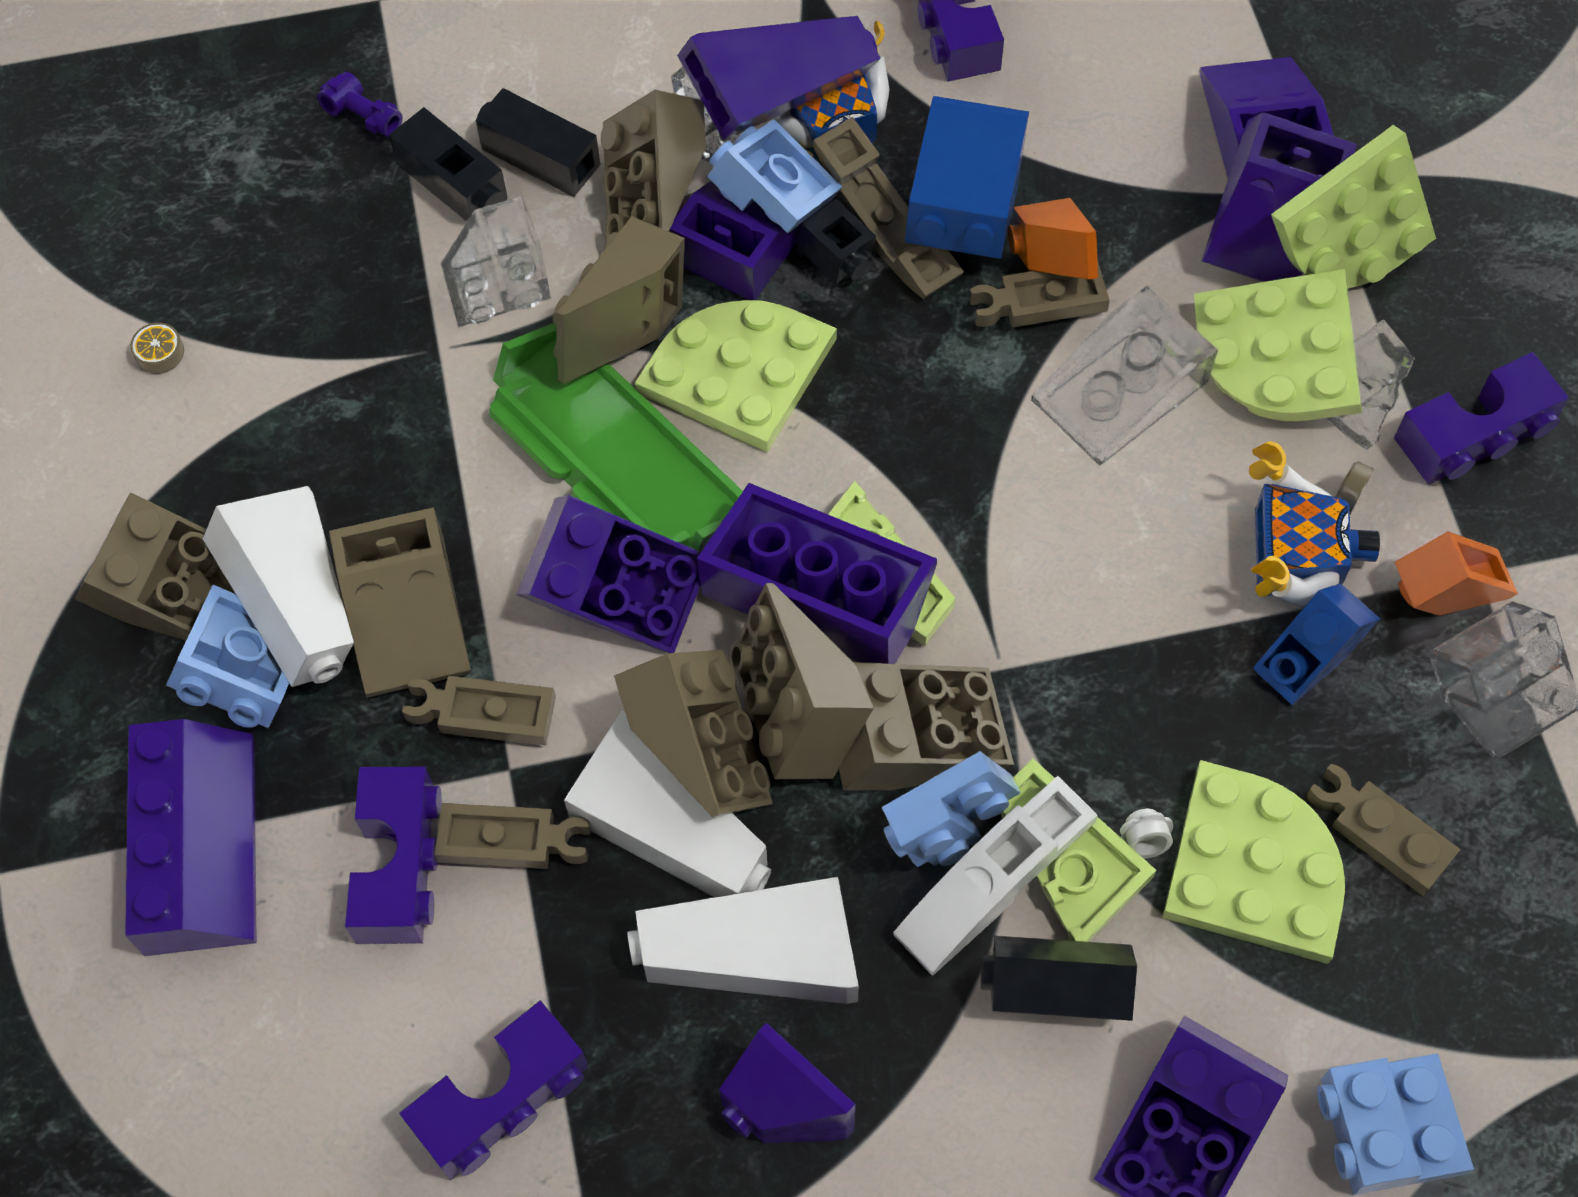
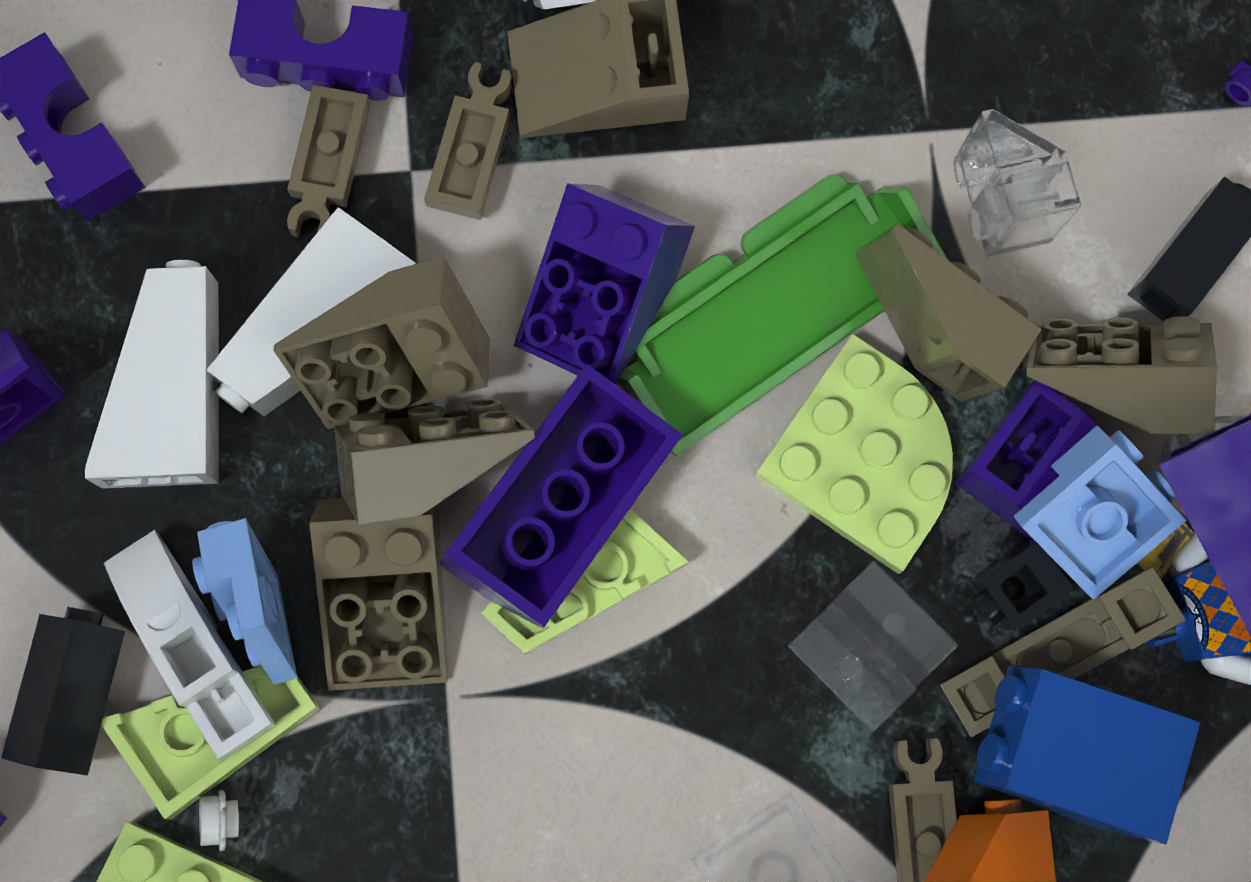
camera: 90 degrees right, 15 degrees up
black brick [389,107,508,227] -> none
none -> clear slope [788,560,958,732]

